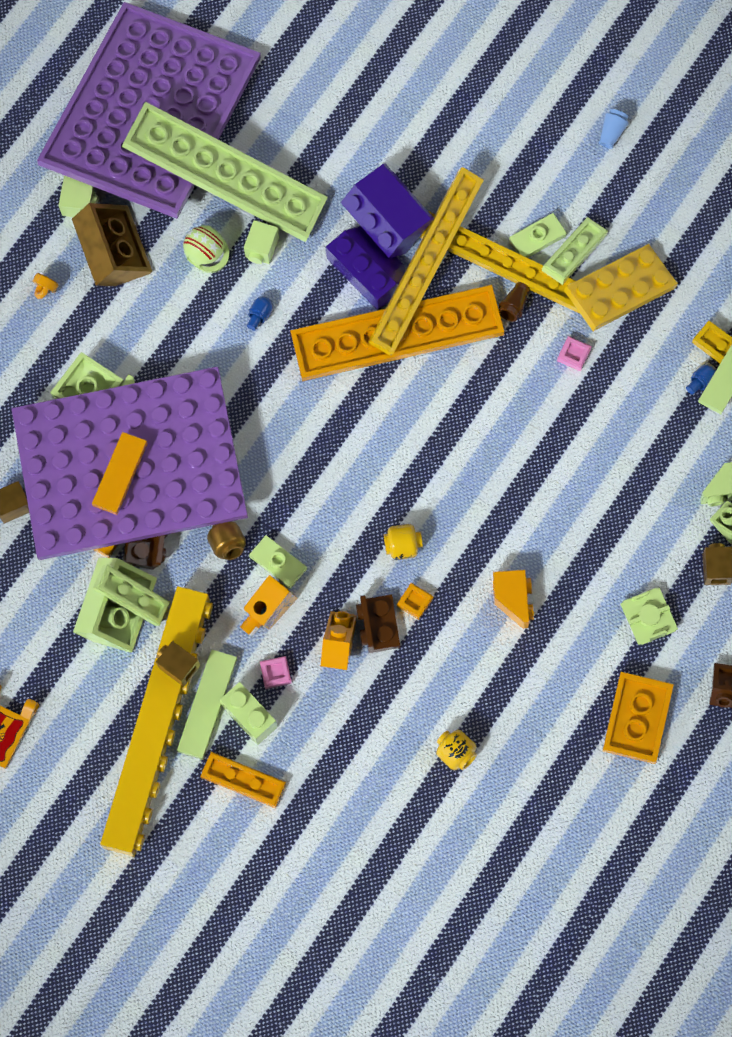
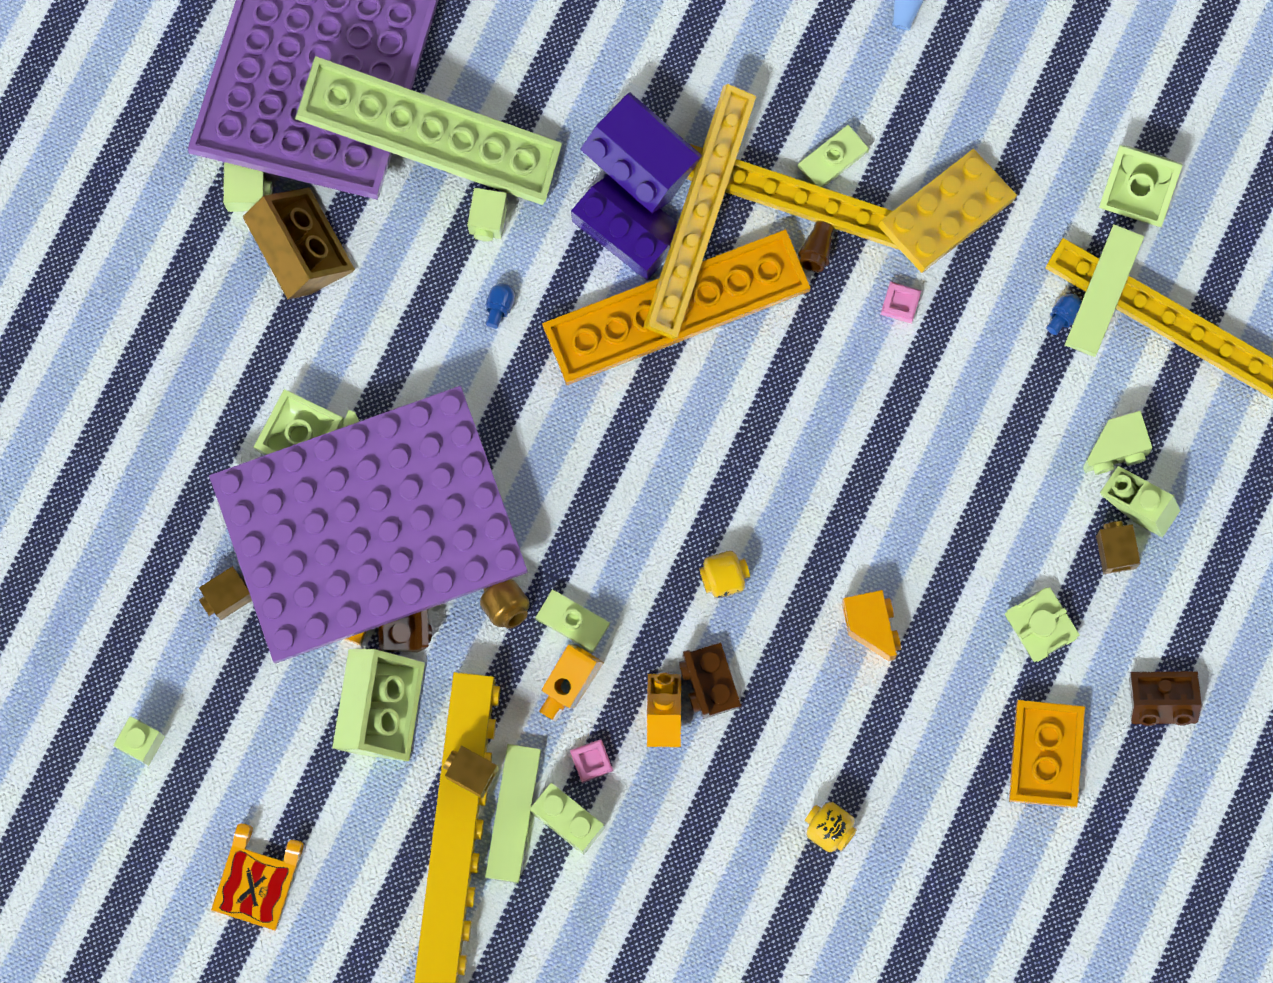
camera: 10 degrees left, 5 degrees up
light orange tile [32,273,59,299] -> none
light orange tile [92,432,148,515] -> none
yellowish green tile [92,565,170,626] -> none
yellowish green helmet [183,225,229,273] -> none
light orange tile [200,752,286,809] -> none
light orange tile [397,583,434,620] -> none
yellowish green tile [542,217,608,285] -> none

